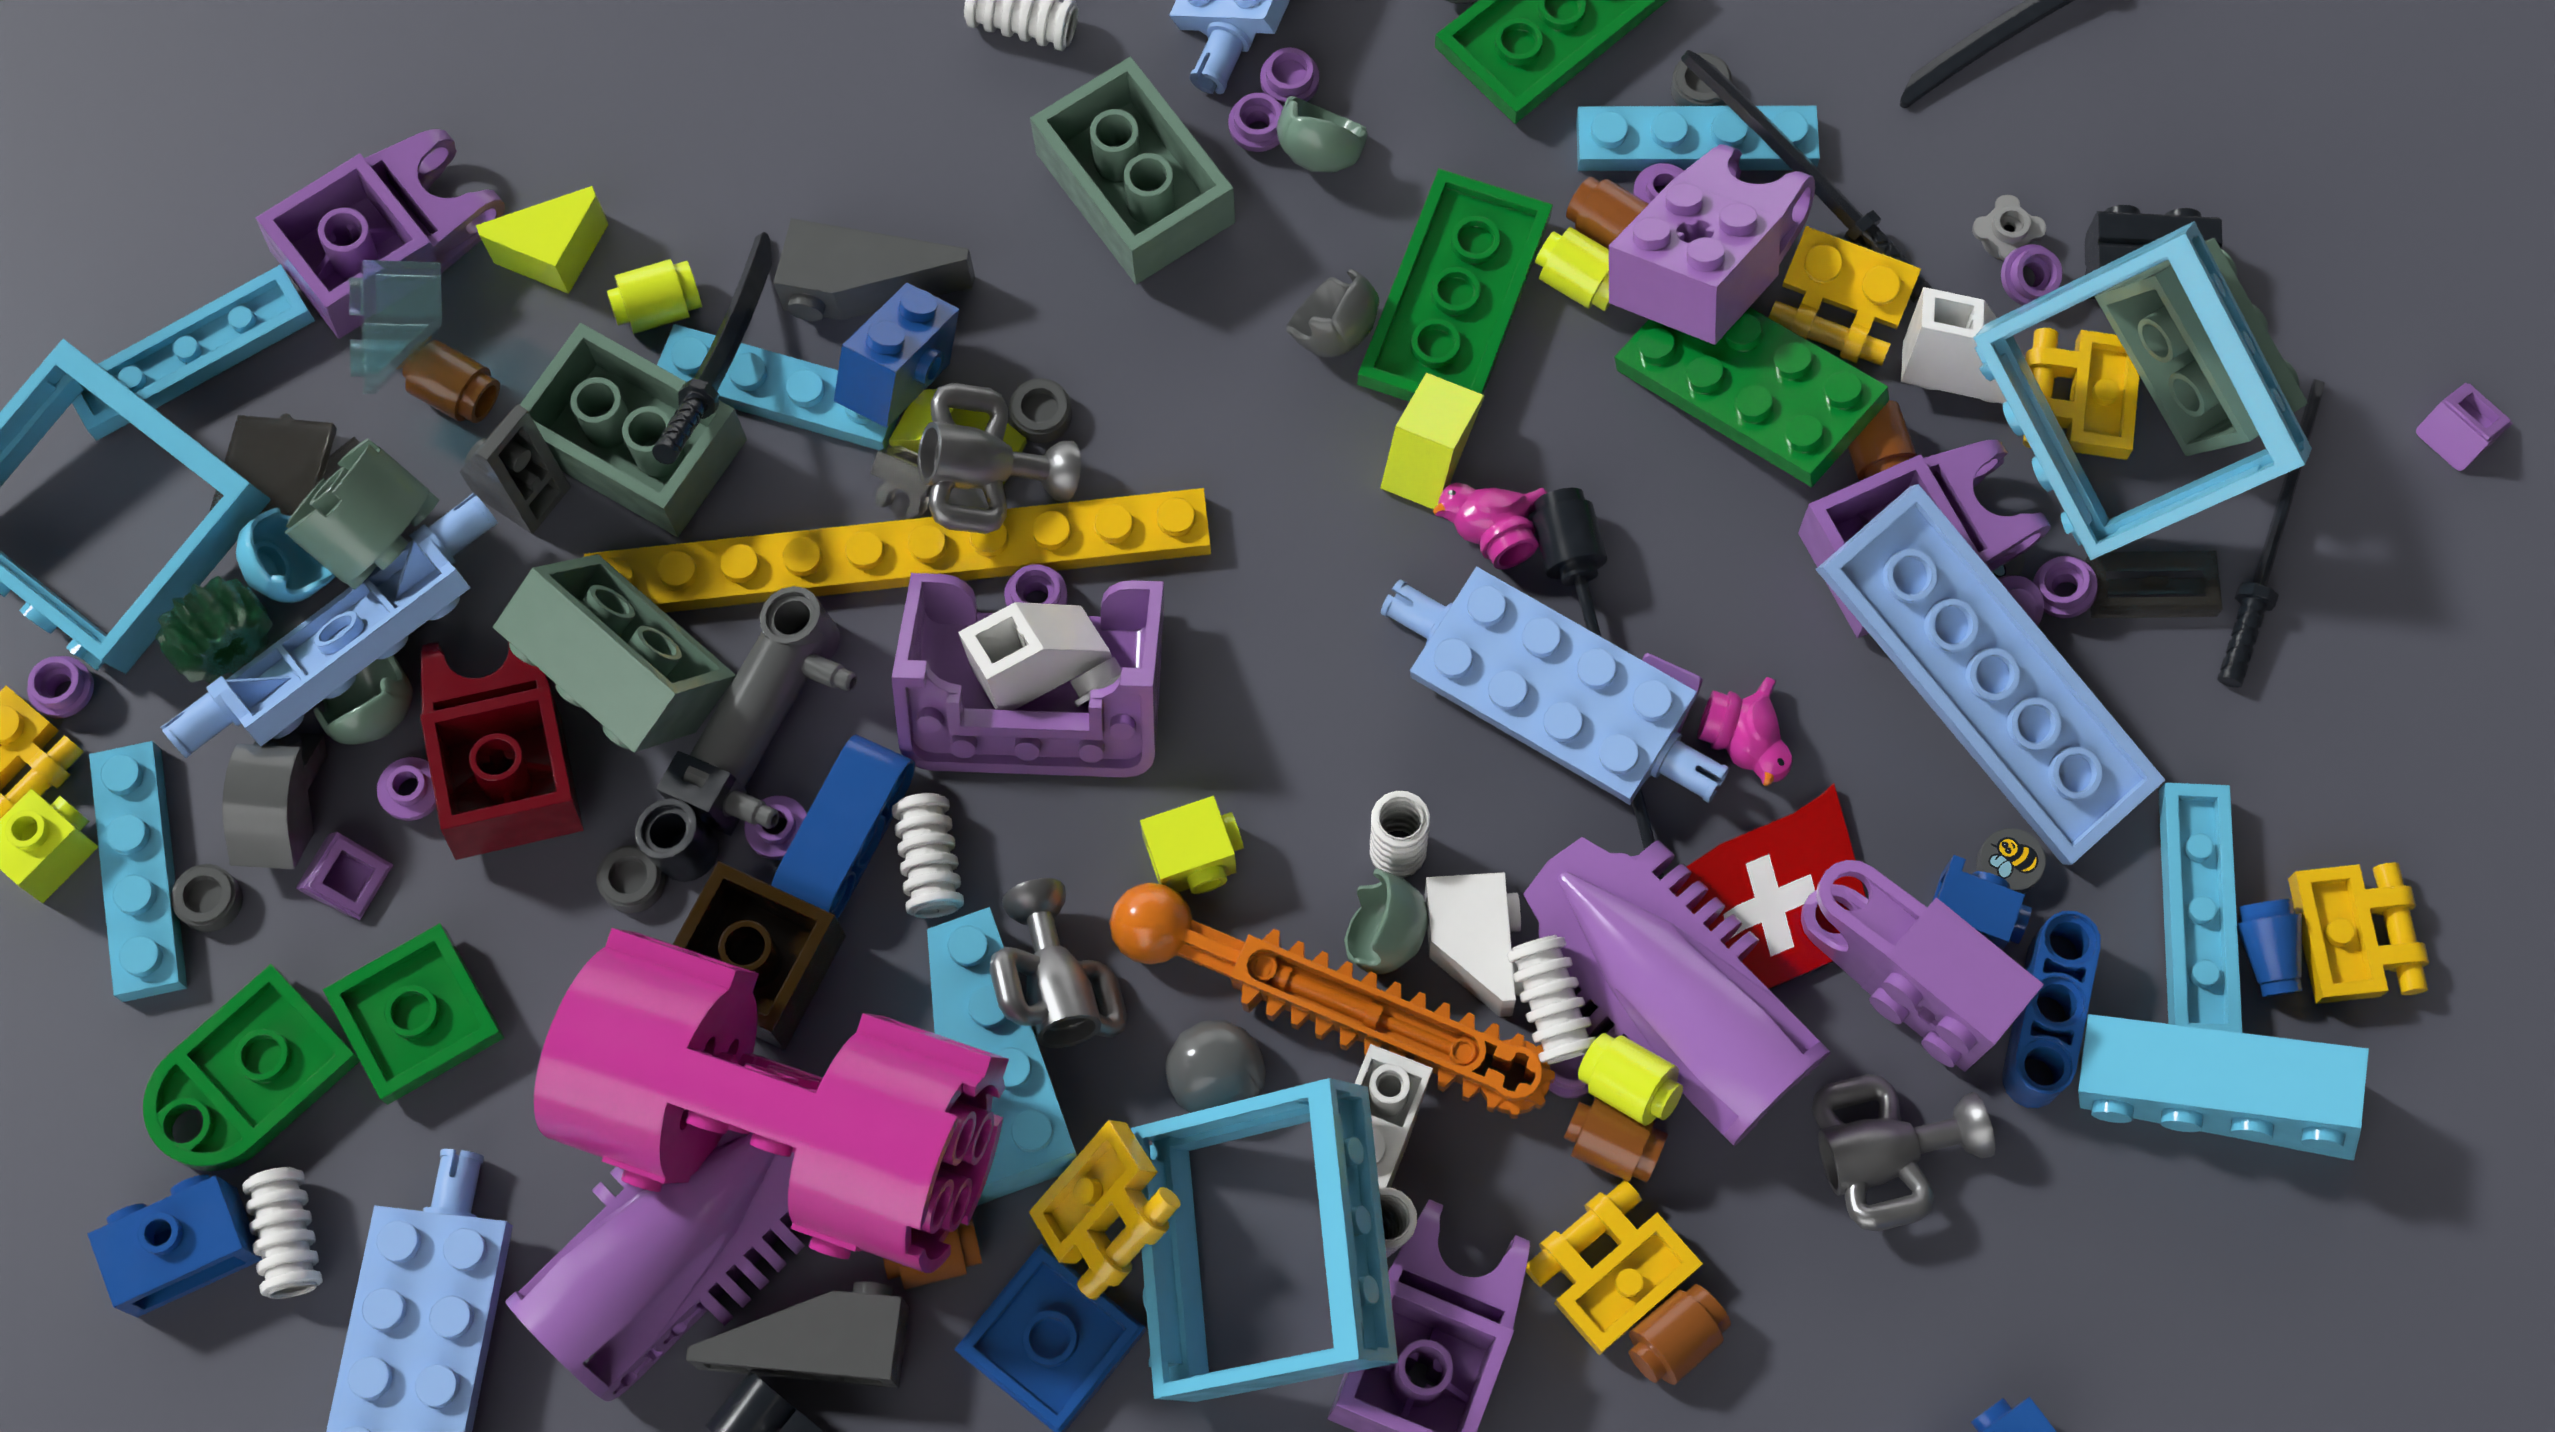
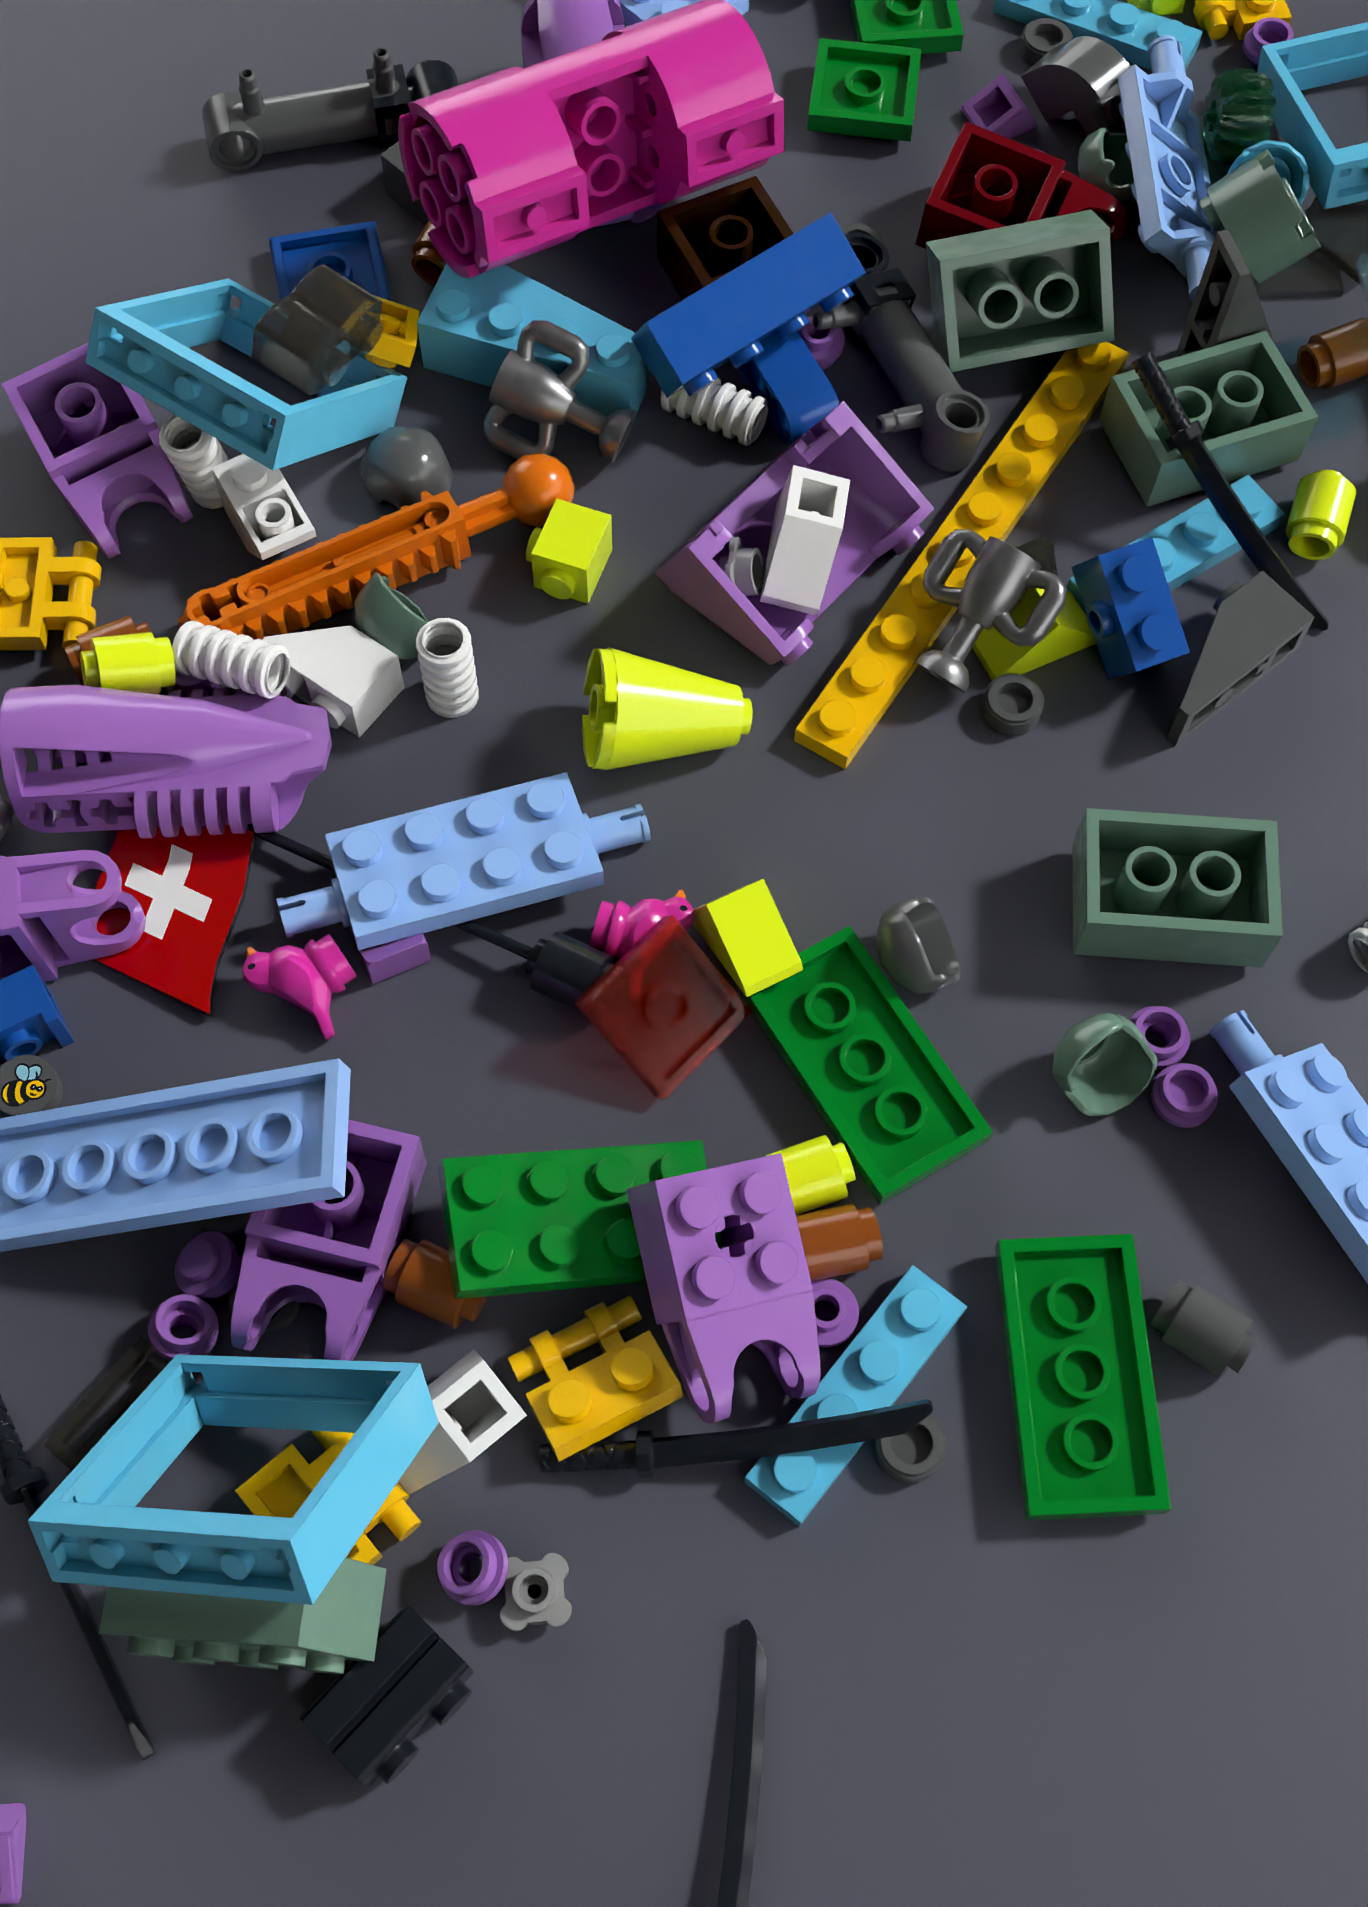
camera: 125 degrees right, 5 degrees down
medium lavender plate [1004,564,1068,607] -> none
none -> clear smoke brick [251,264,383,395]
none -> clear red tile [575,915,752,1099]
none -> neon yellow cone [582,647,753,771]
none -> blue brick [631,212,866,398]

